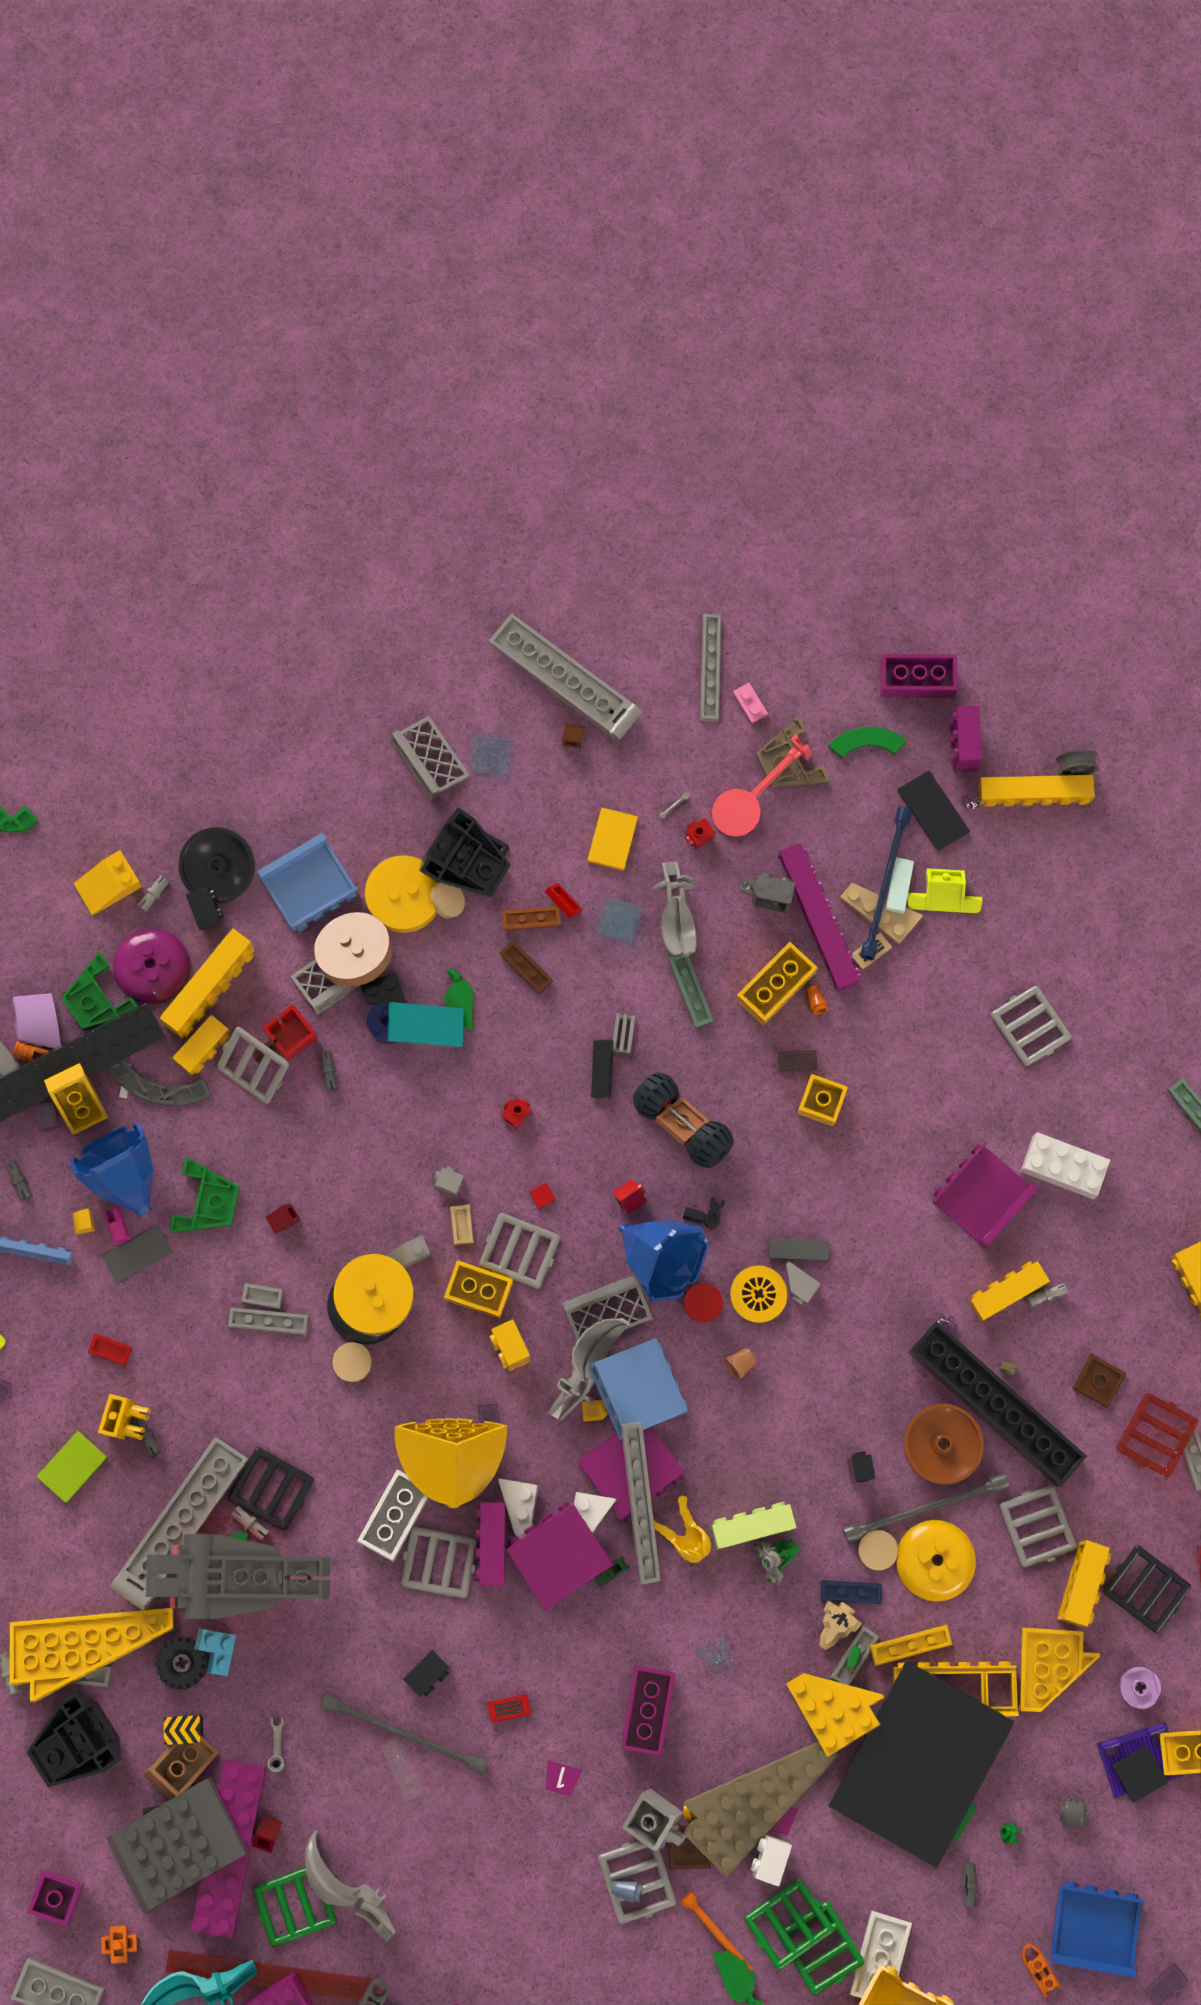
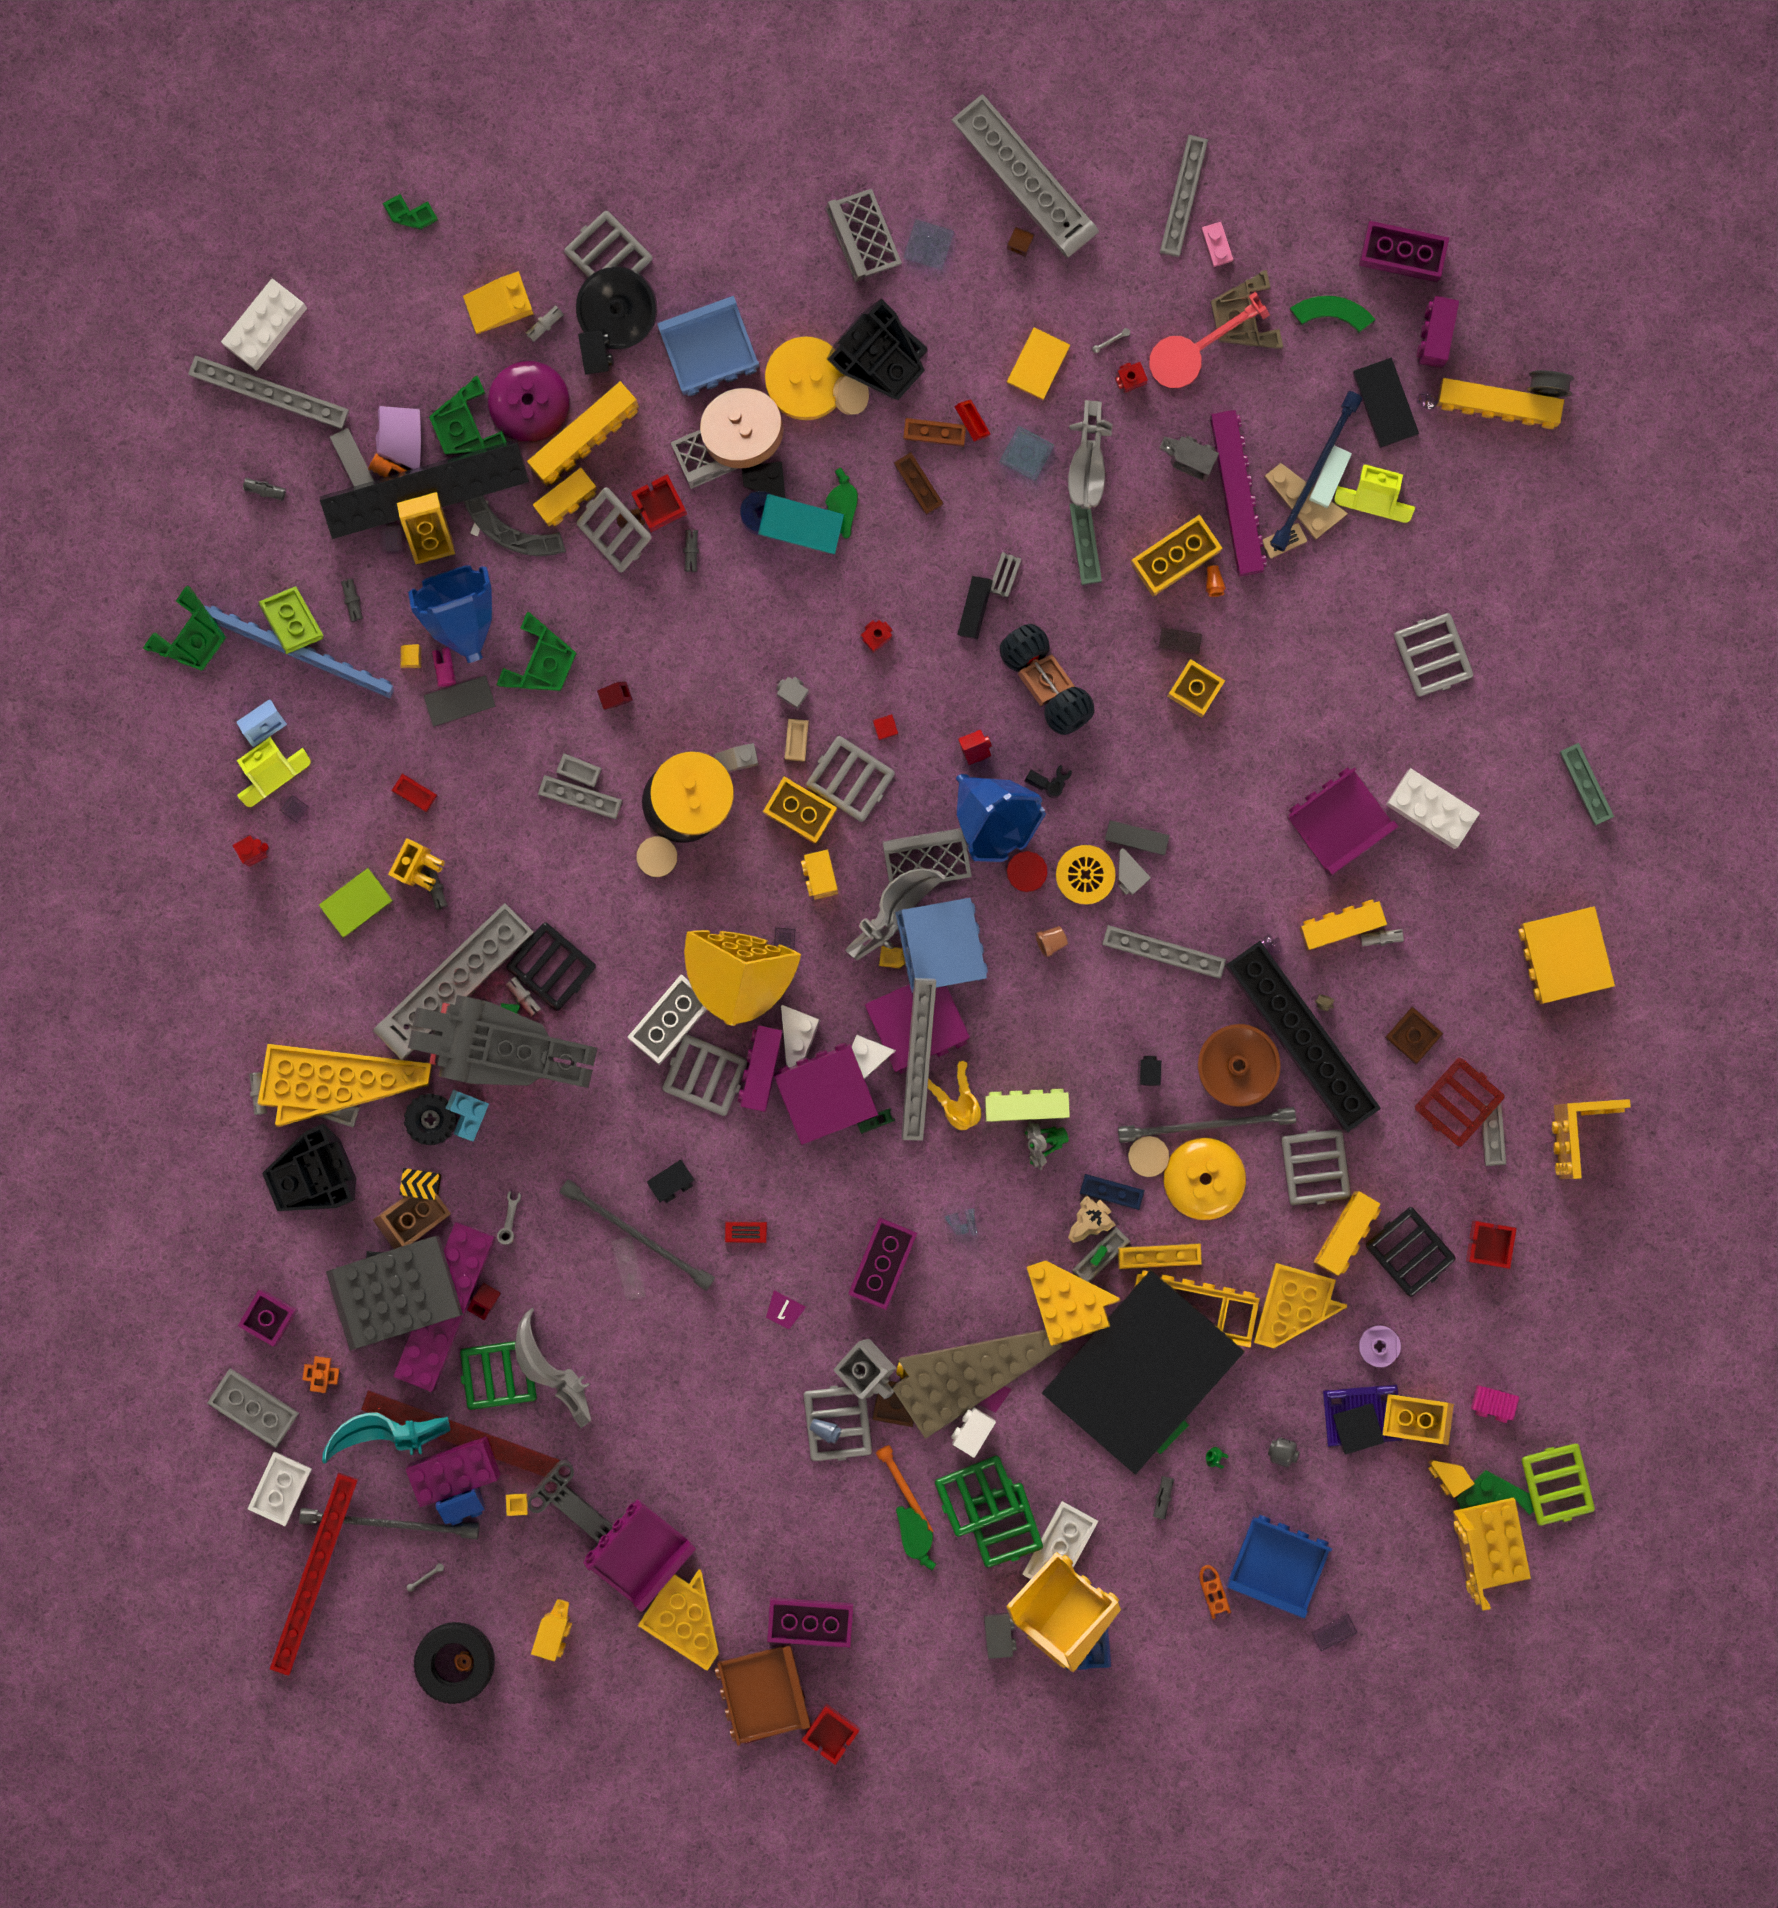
camera: 15 degrees right, 10 degrees up
none -> light grey bar [564,211,653,277]
none -> light grey tile [1102,925,1226,979]

